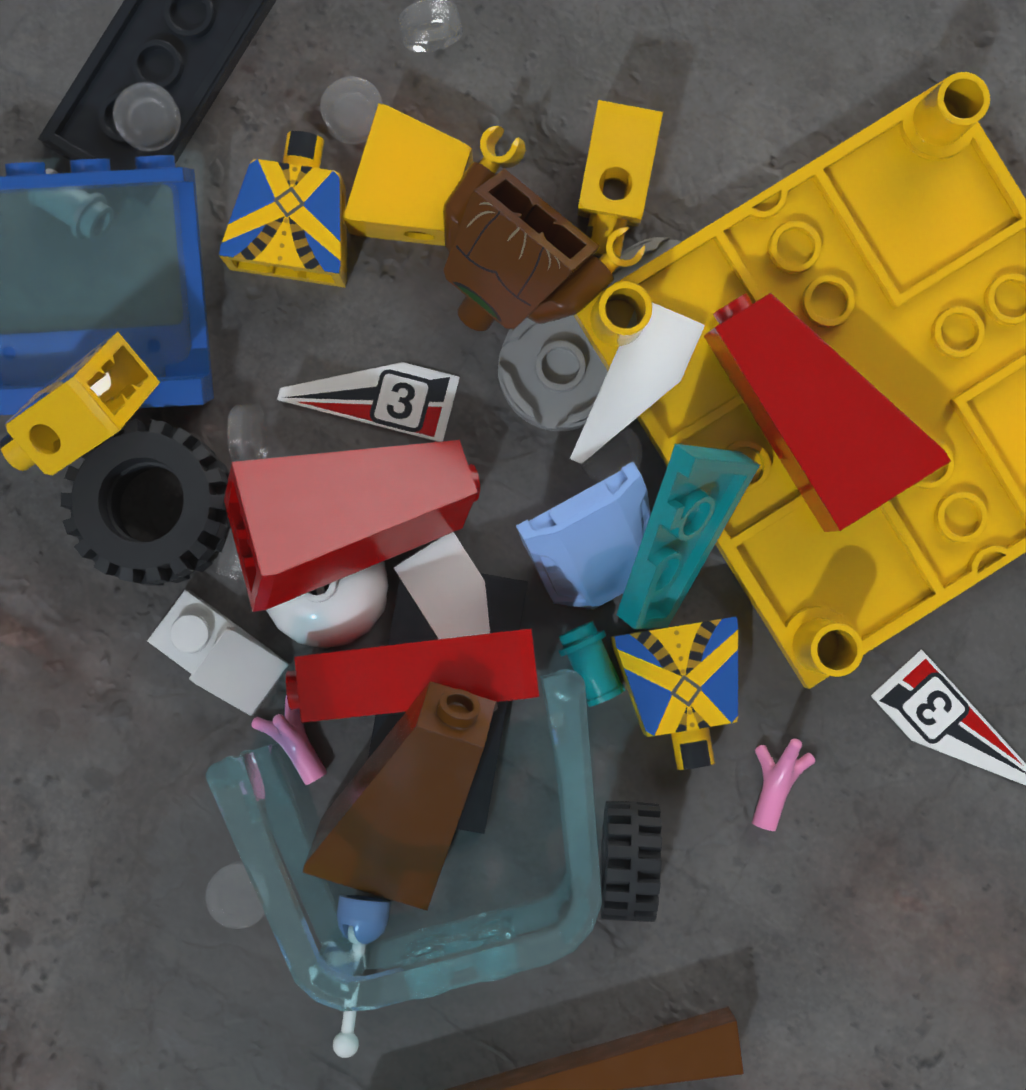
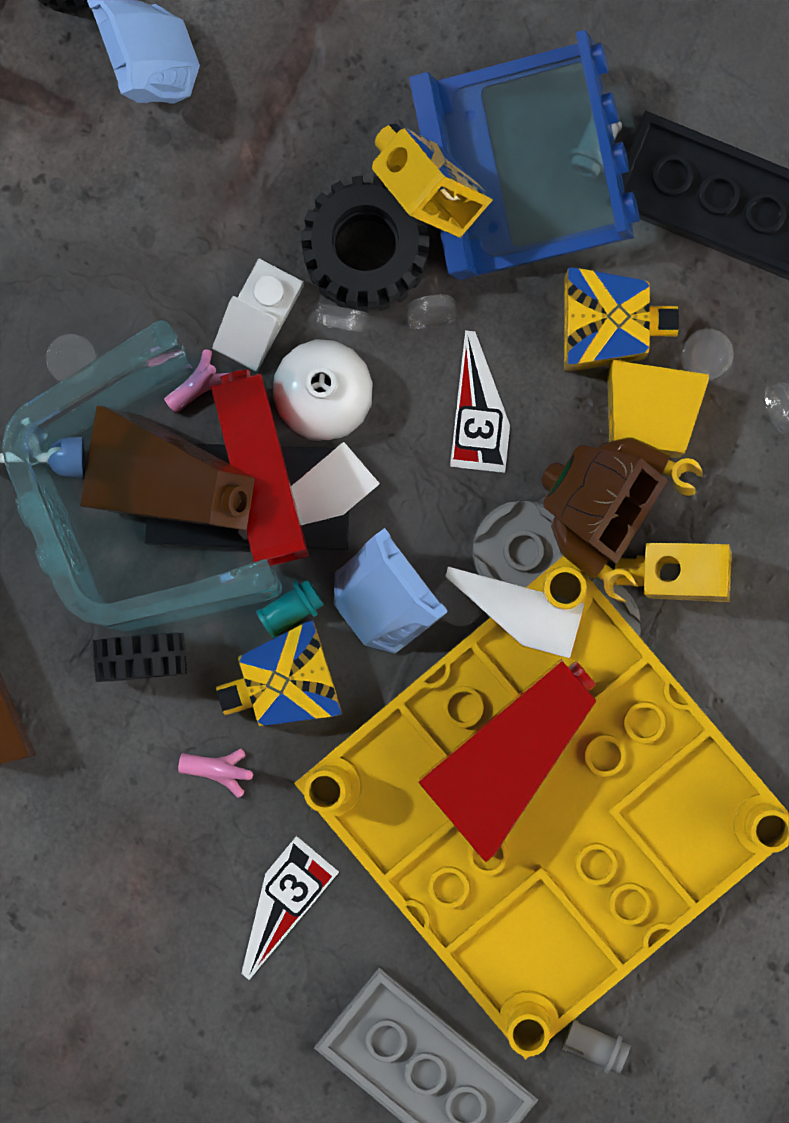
camera: 80 degrees right, 0 degrees up
clear tile [113,82,181,151] -> none
slope [224,440,480,612] -> none
teal wing [616,444,760,629] -> none

